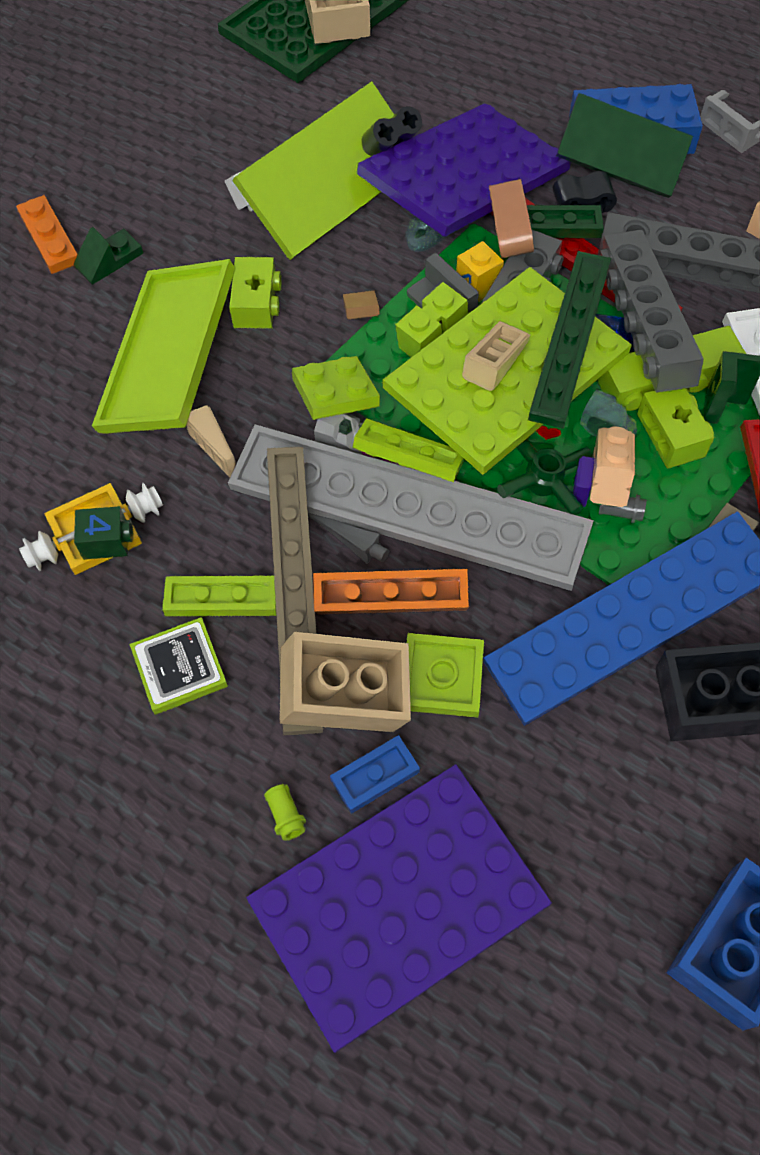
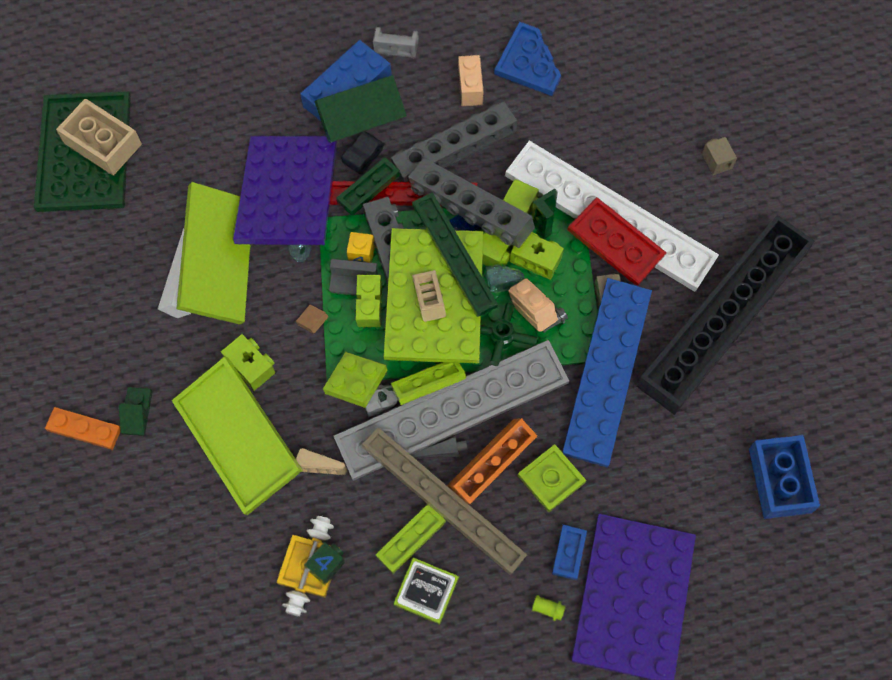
camera: 45 degrees left, 5 degrees up
tan brick [280,632,411,732] -> none
black axle [361,106,422,157] -> none
nougat beam [489,179,534,259] -> none
dark purple tile [573,456,595,507] -> none

